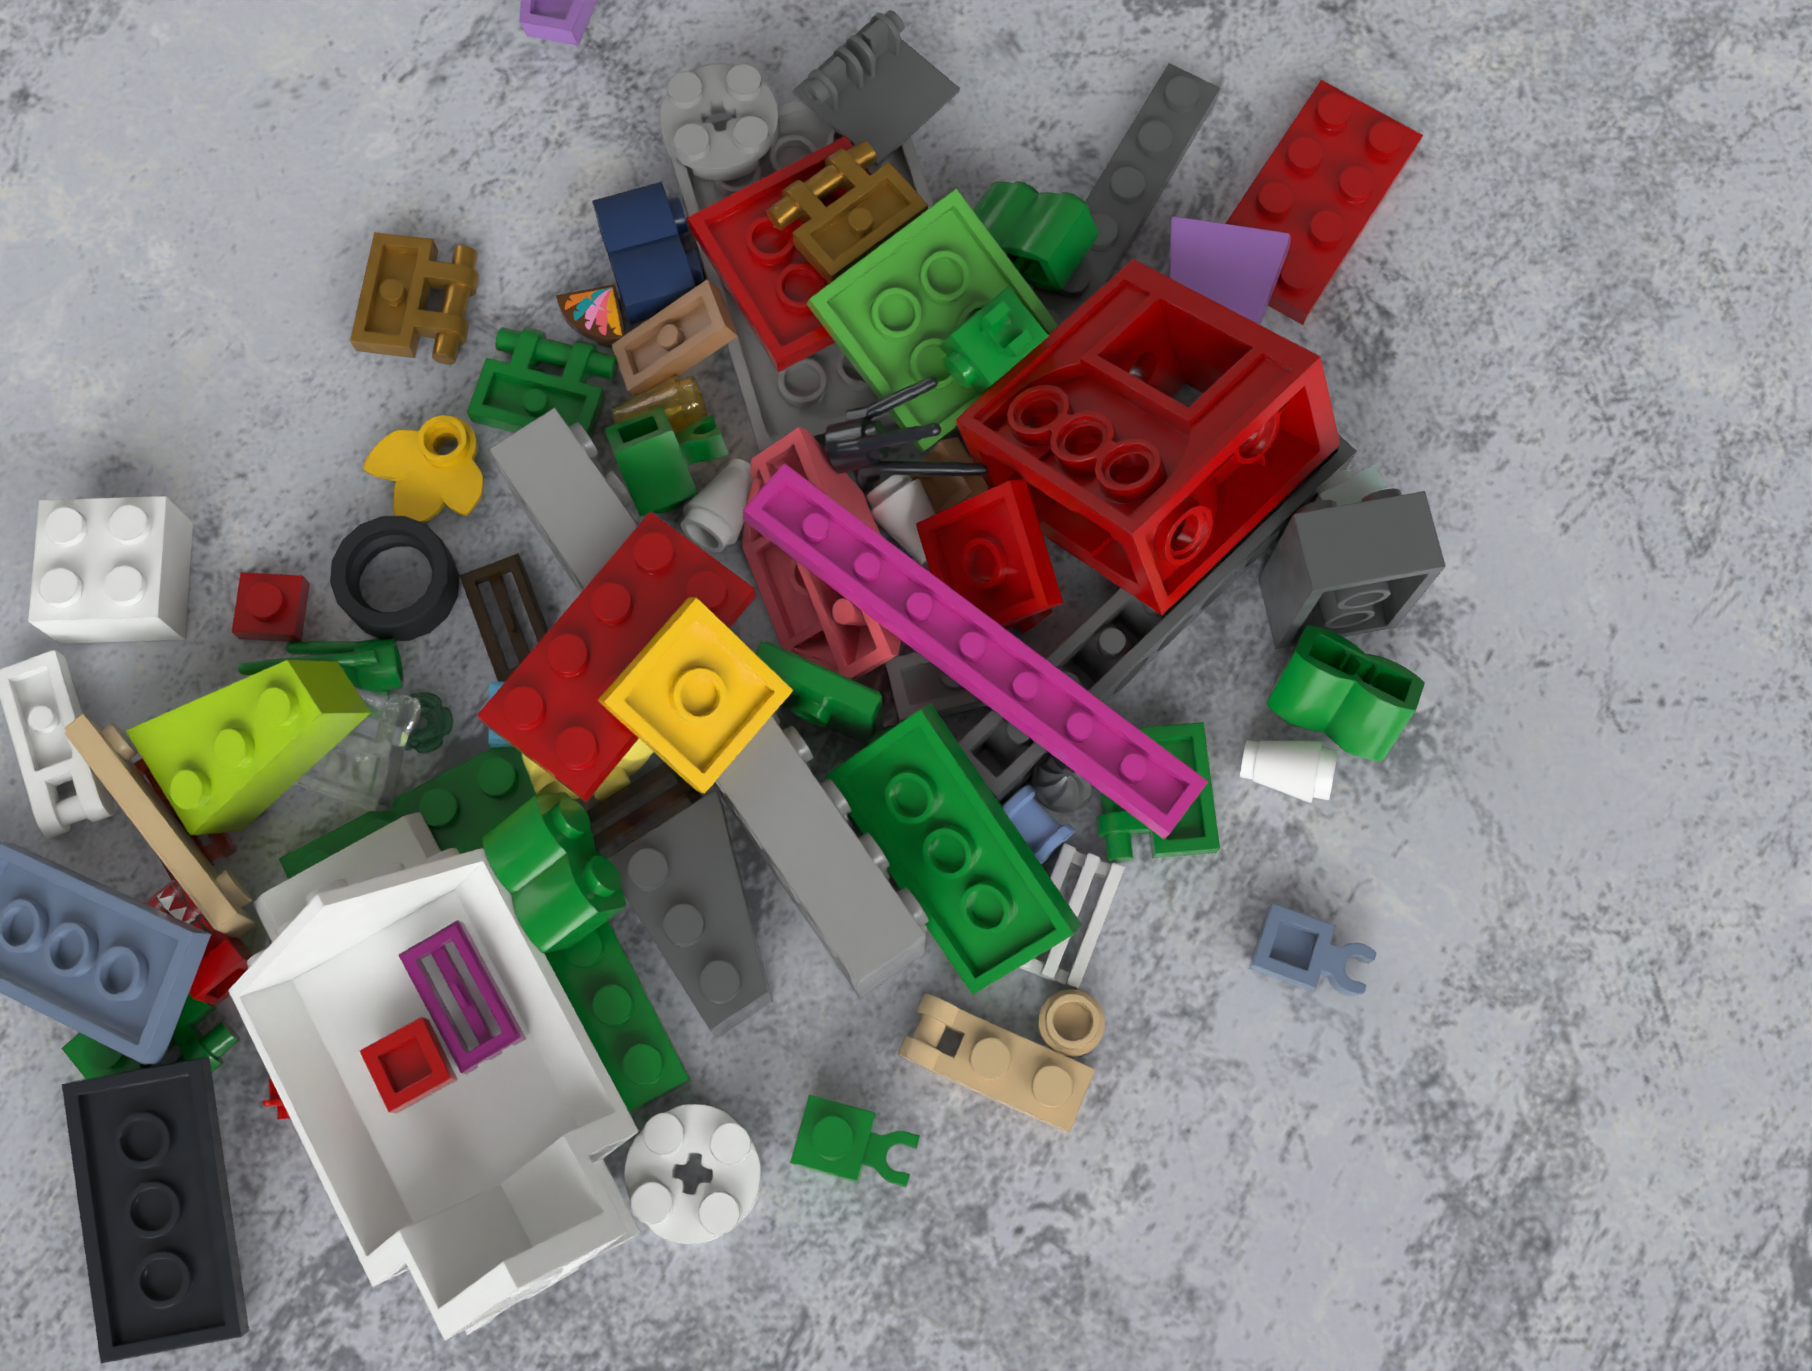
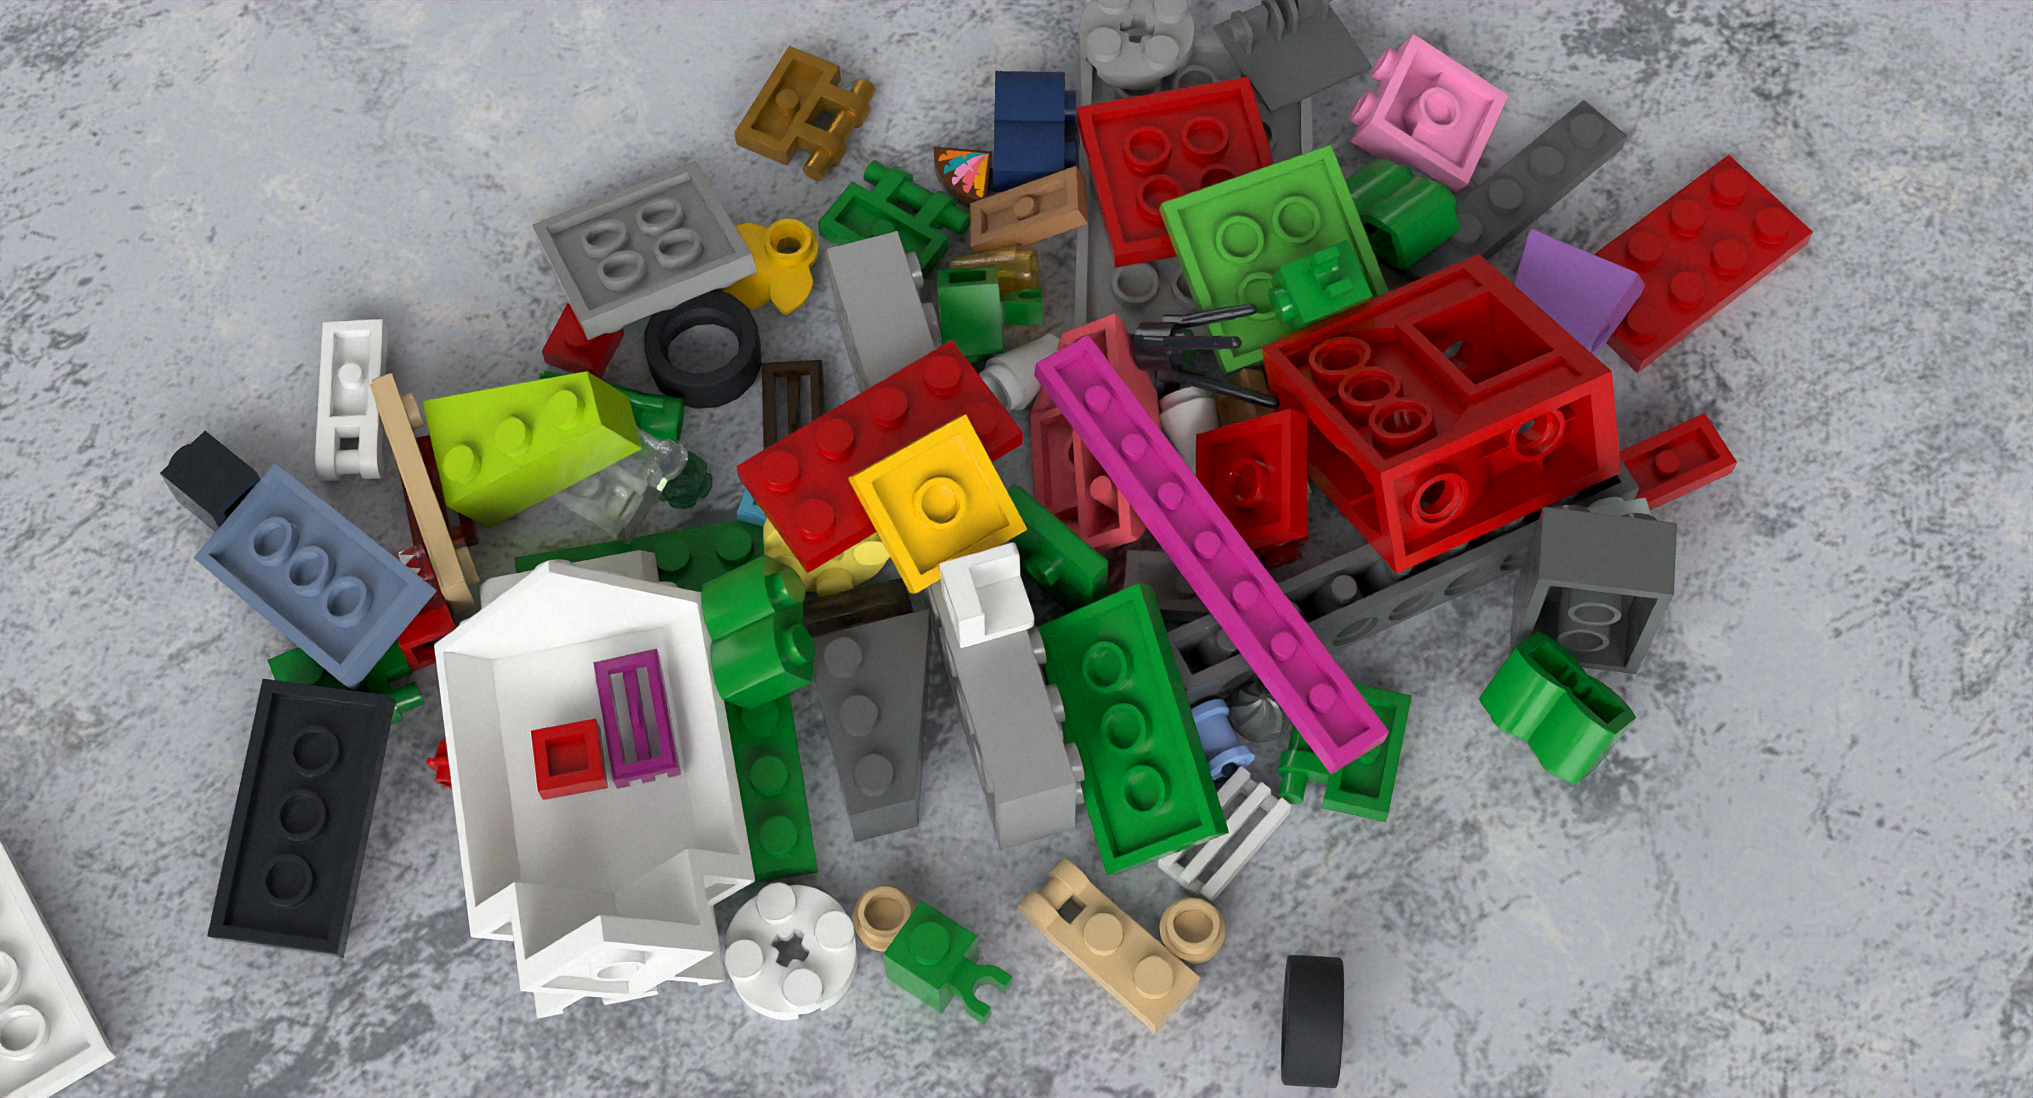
camera: 20 degrees right, 10 degrees down
white brick [28,496,193,644] -> none
pearl gold plate [766,140,928,284] -> none
white cone [1240,740,1338,804] -> none
sand blue plate [1248,903,1377,996] -> none
none -> light grey plate [532,161,757,340]
none -> tan plate [852,885,917,952]
none -> white panel [939,543,1034,648]
none -> black tyre [1281,955,1344,1088]
none -> bright pink plate [1349,34,1508,193]
none -> red plate [1619,413,1737,510]

